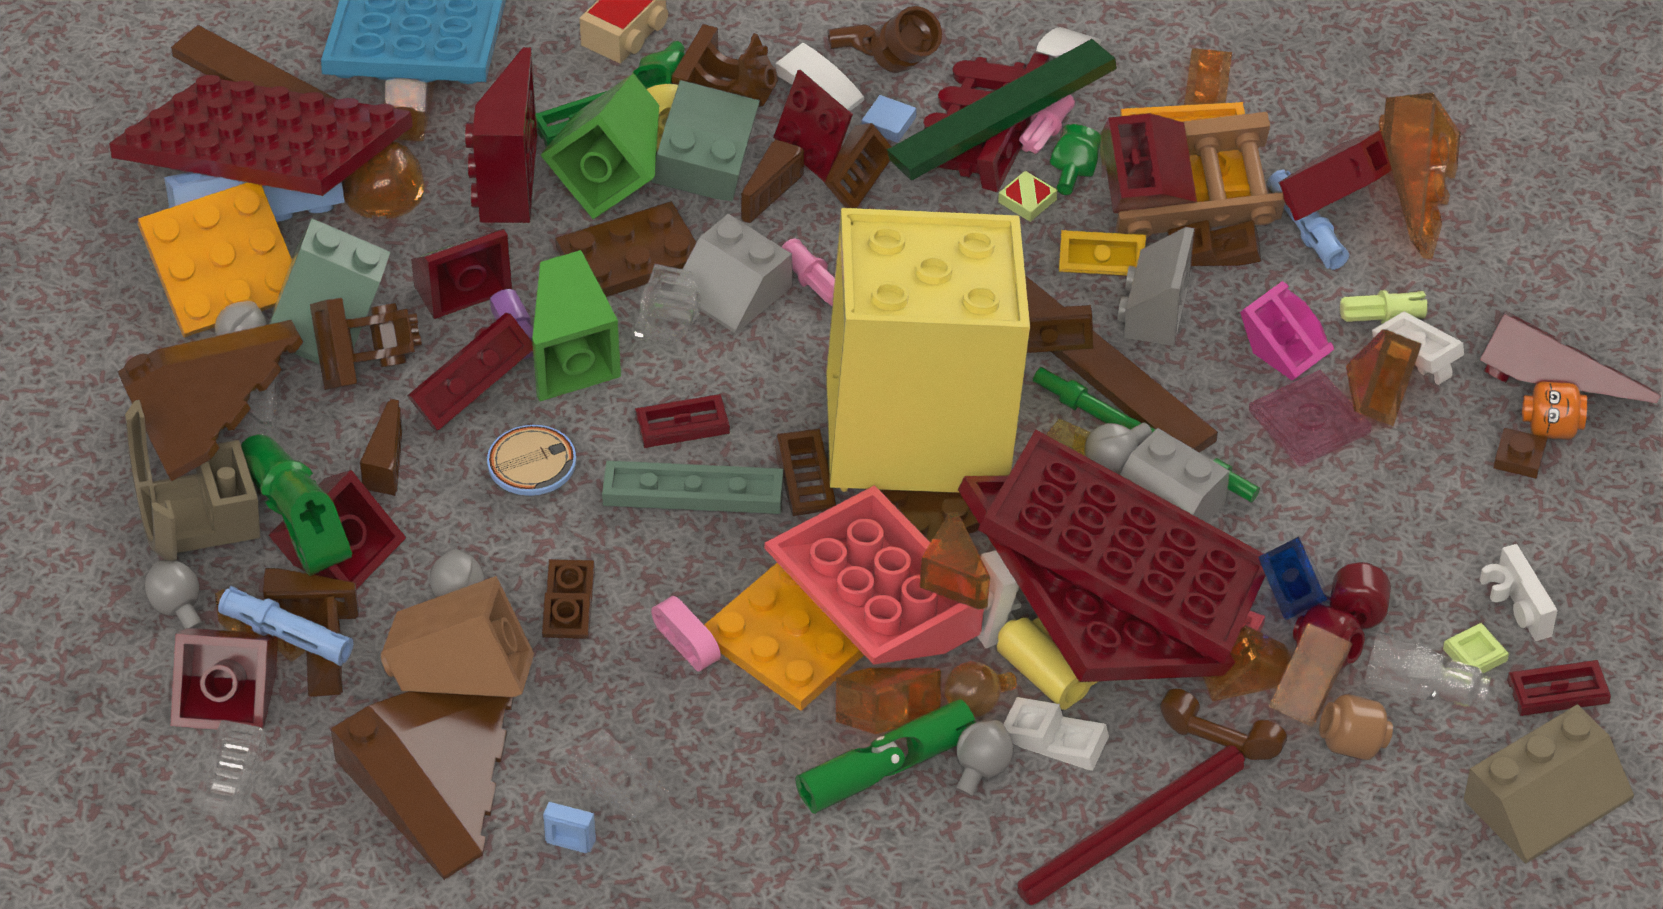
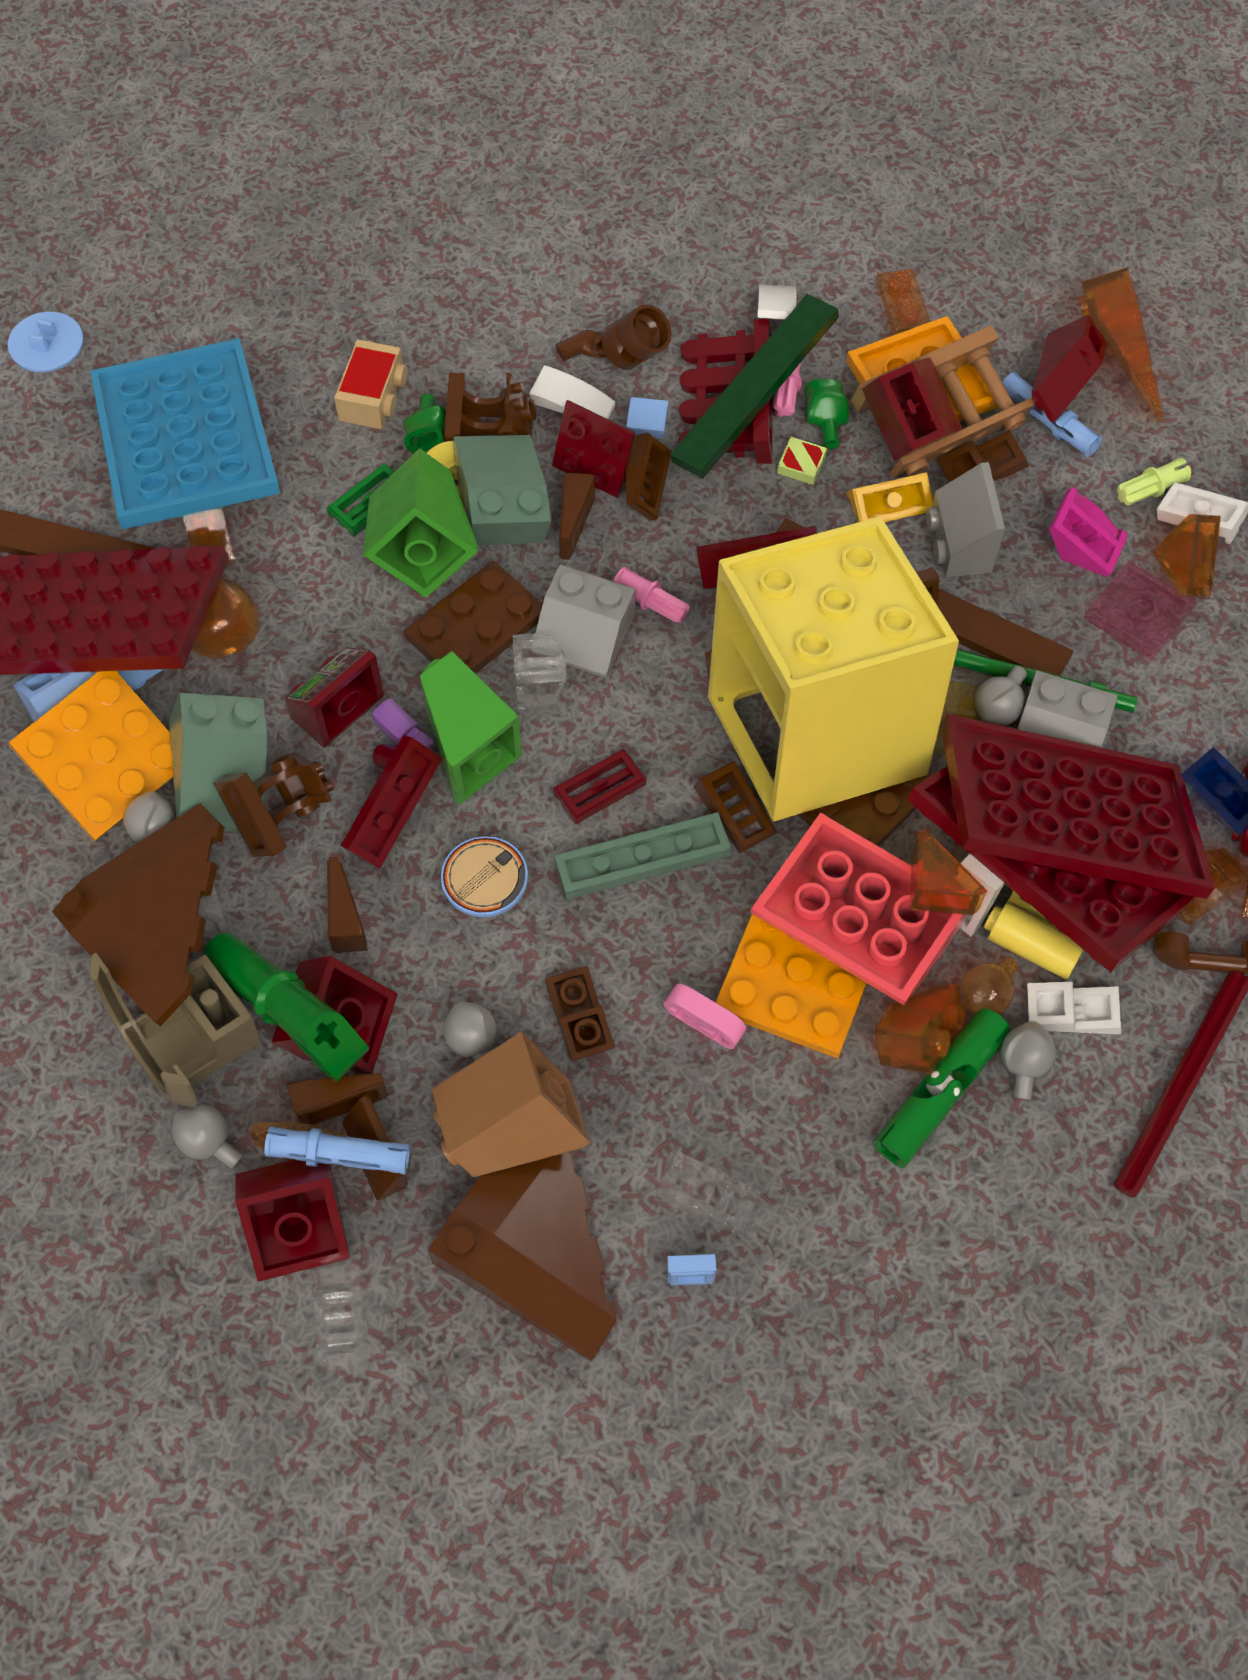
camera: 20 degrees left, 15 degrees up
dark red slope [465,47,538,223] -> none

